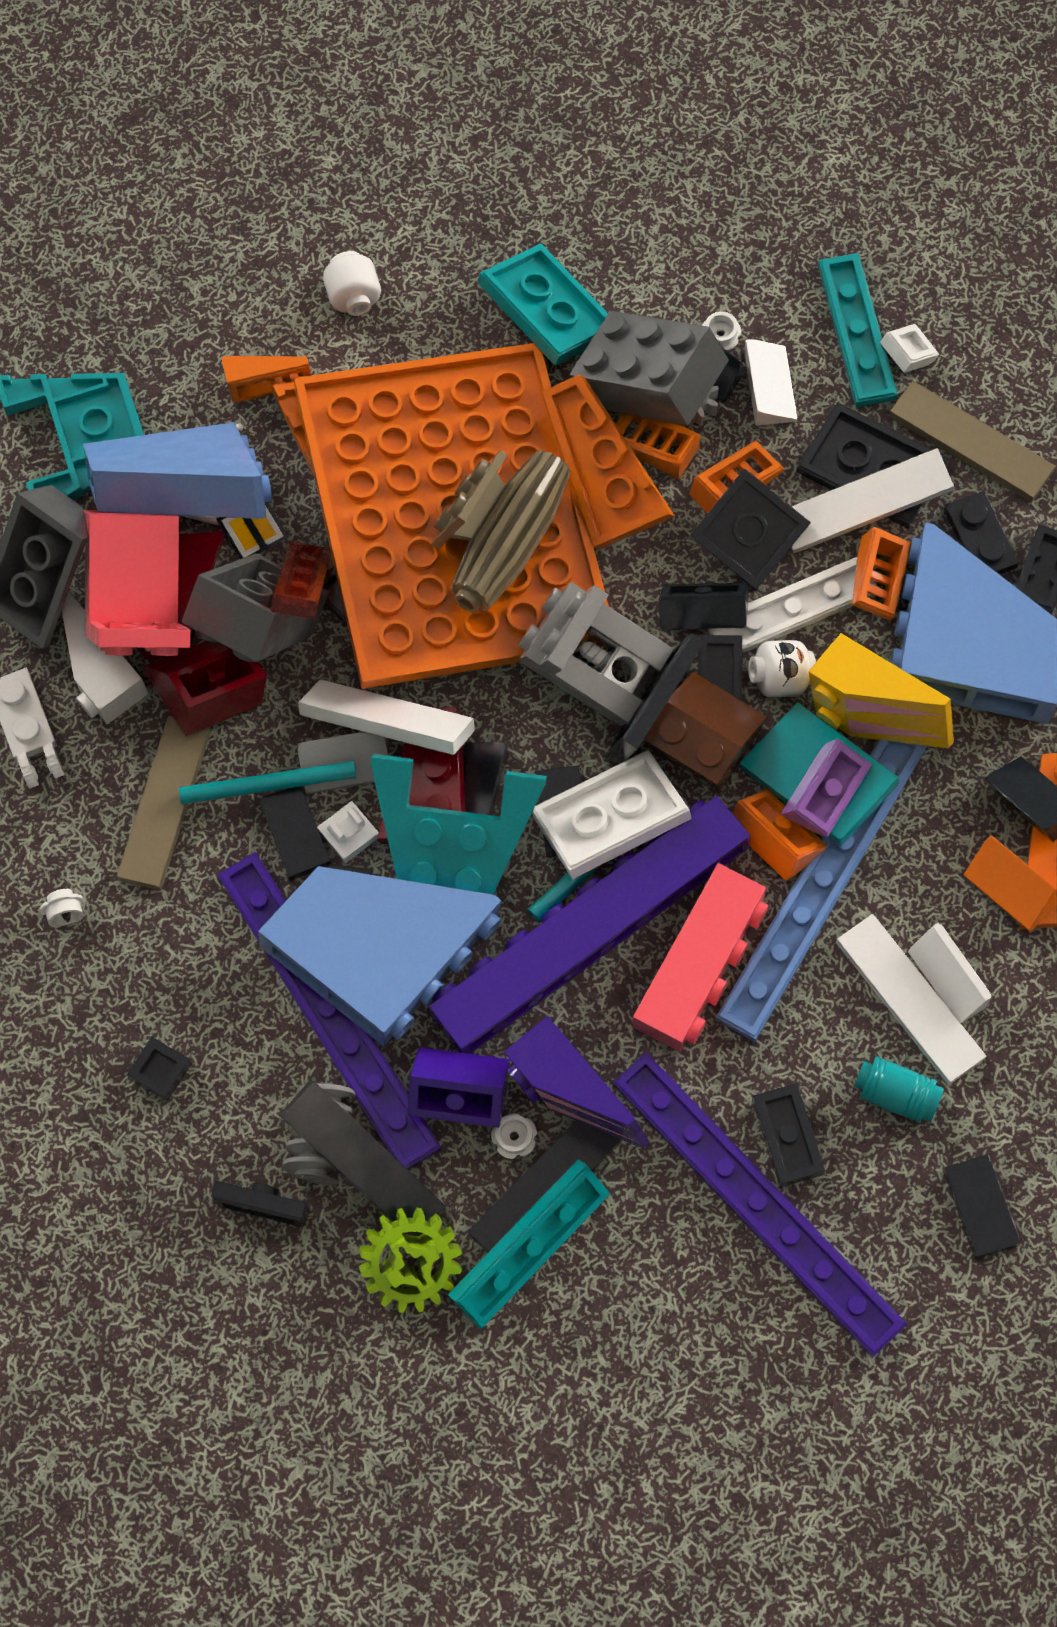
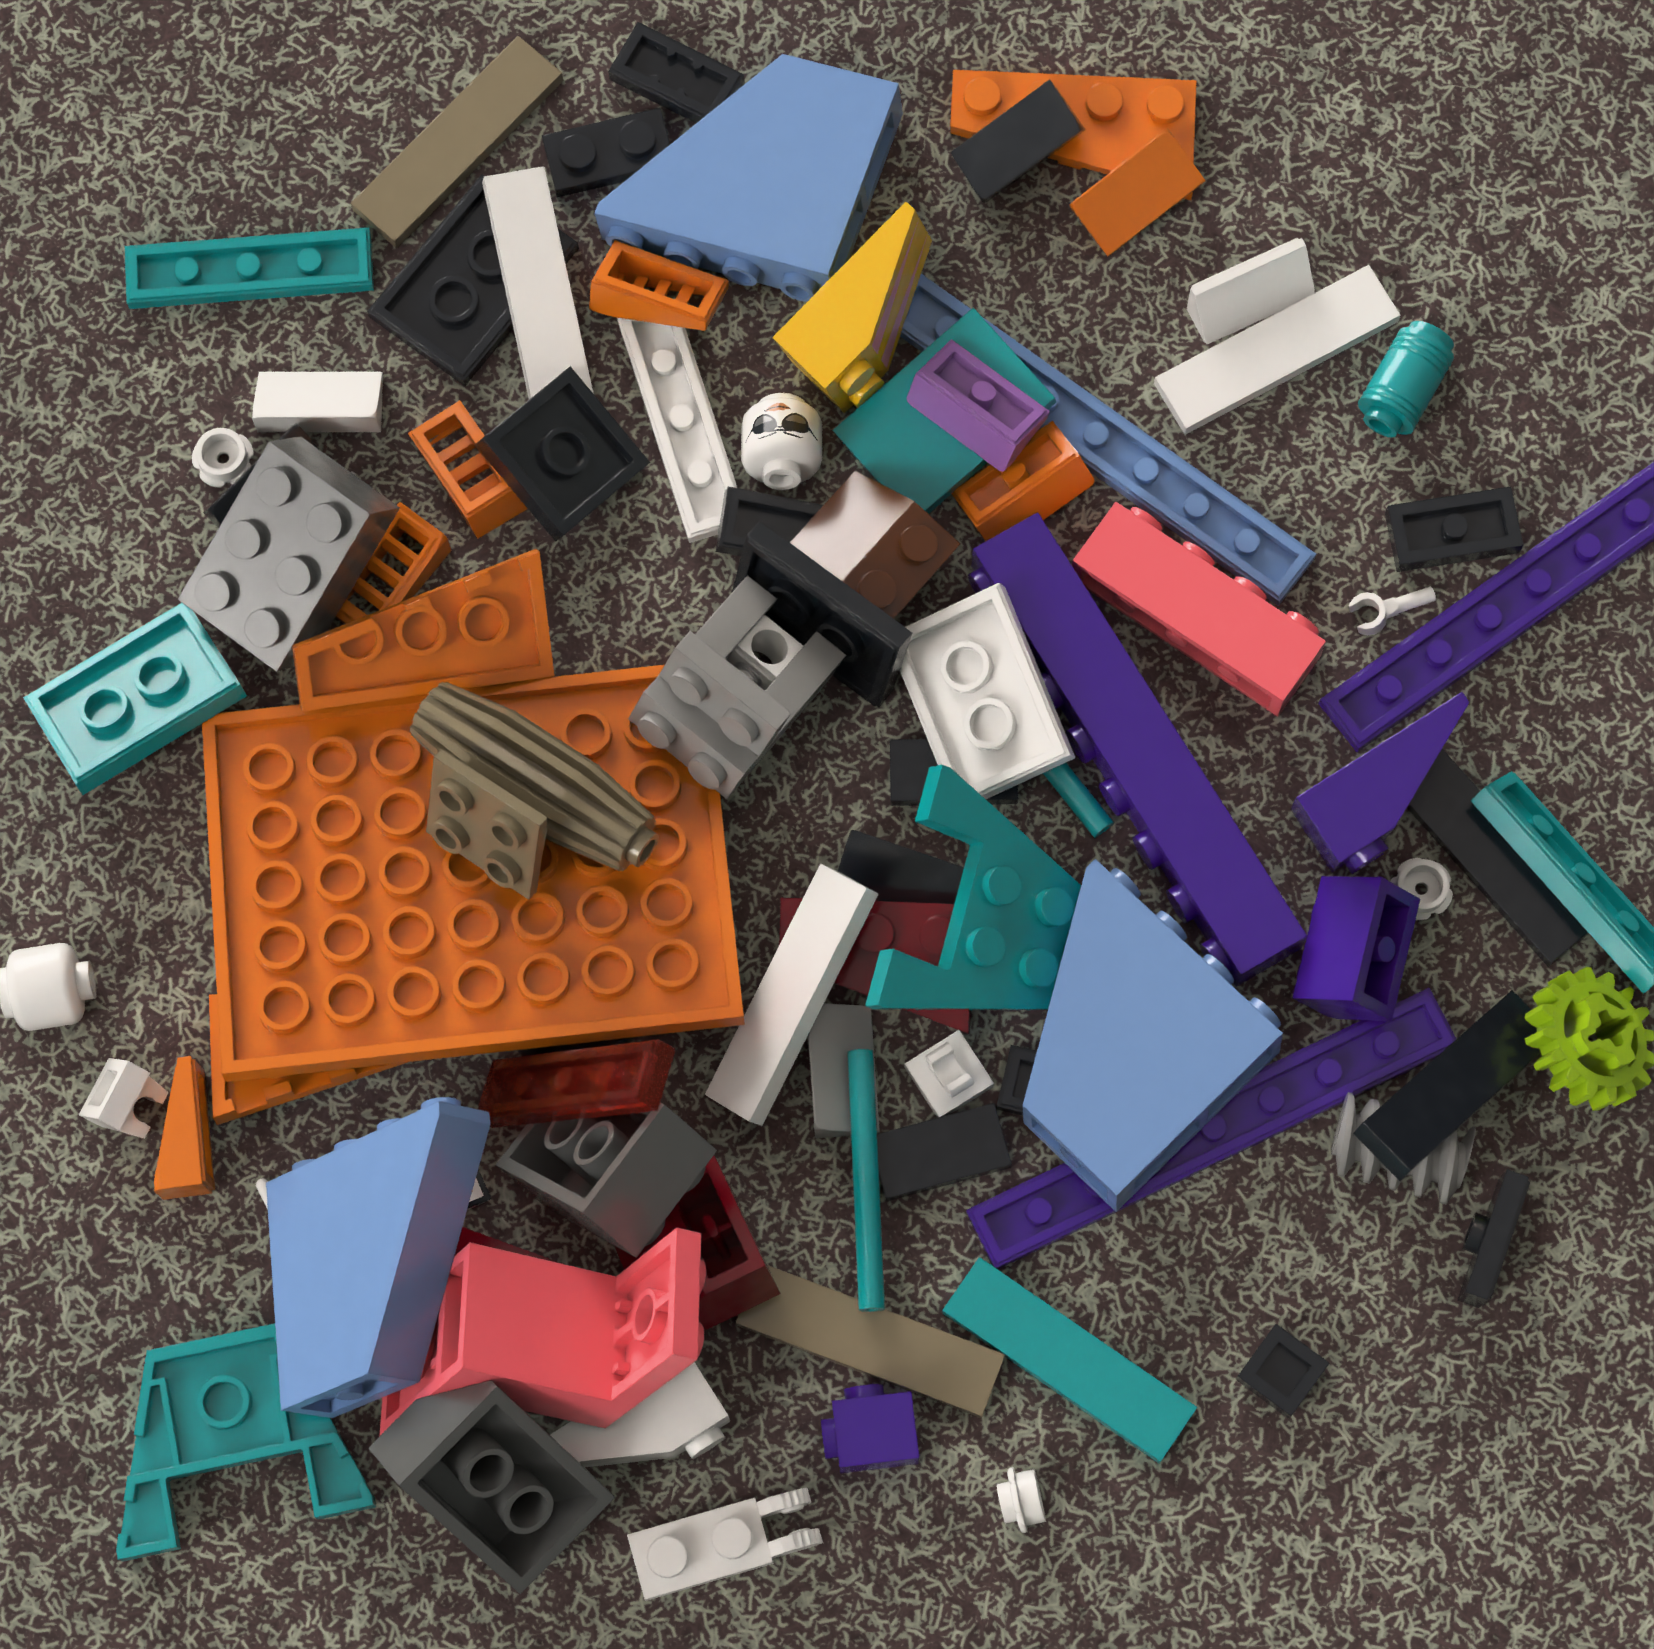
camera: 85 degrees left, 5 degrees up
black slope [659,582,749,630] -> none
white tile [880,324,939,373] -> none
black tile [943,1154,1021,1259] -> none
none -> white tile [79,1058,169,1139]
none -> dark purple brick [821,1384,919,1473]
none -> teal tile [942,1257,1197,1464]
none -> white hand [1349,586,1436,636]

